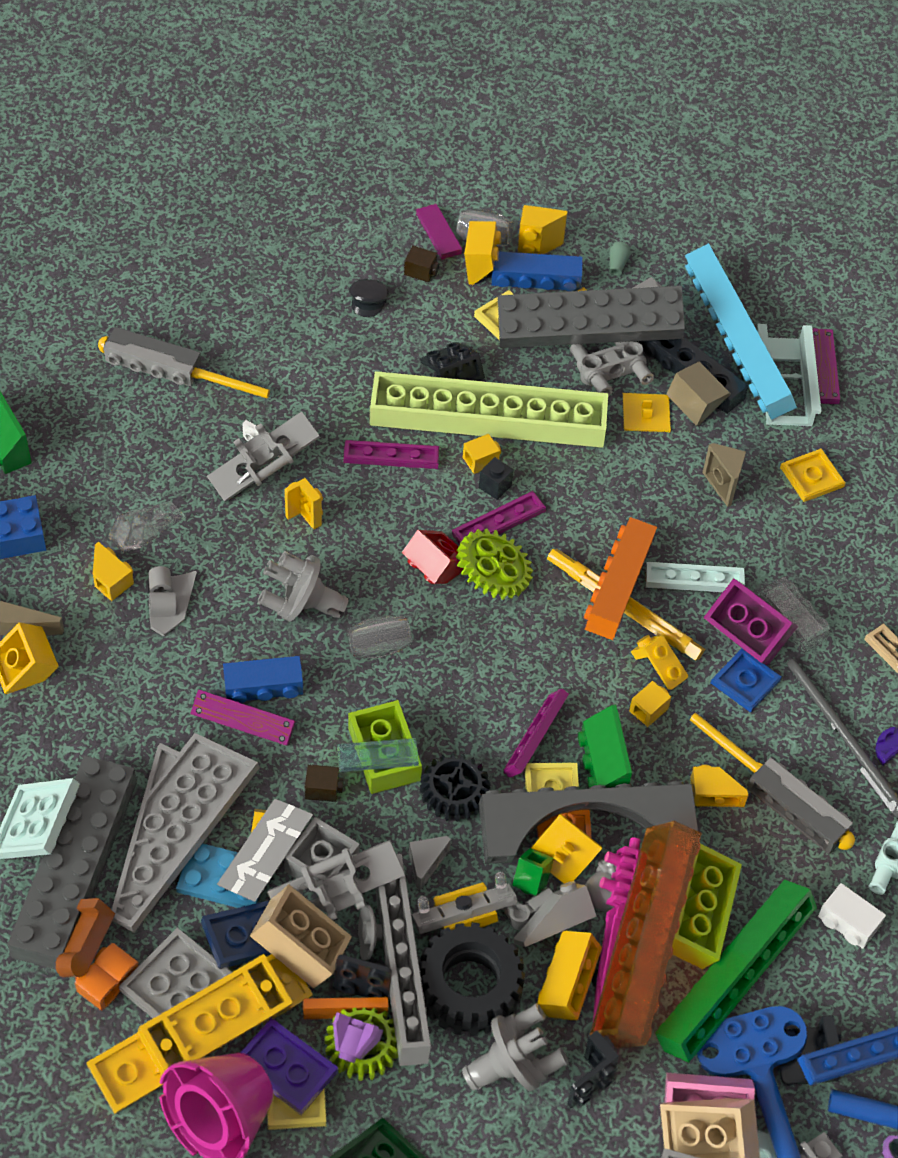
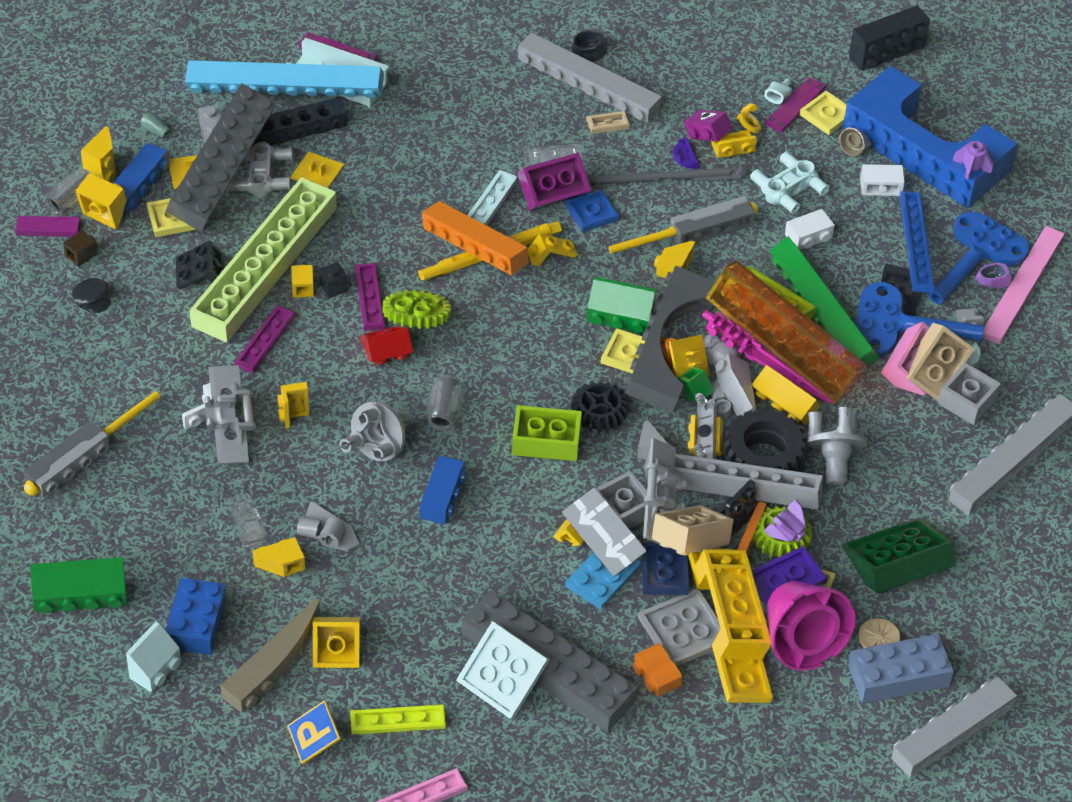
camera: 65 degrees left, 5 degrees down
dark orange leg [56,898,116,977] -> none
light grey wing [112,733,260,932] -> none
magenta tile [190,689,296,746] -> none
dark brown brick [305,764,344,802] -> none
clear light blue tile [337,738,419,772] -> none
light grey dish [358,905,383,961] -> none
magenta tile [503,688,569,778] -> none
black bracket [567,1030,619,1109] -> none
yellow brick [629,681,671,727] -> none
dark tan slope [666,362,731,426] -> none
dark tan slope [702,443,746,507] -> none
yellow tile [780,448,845,502] -> none

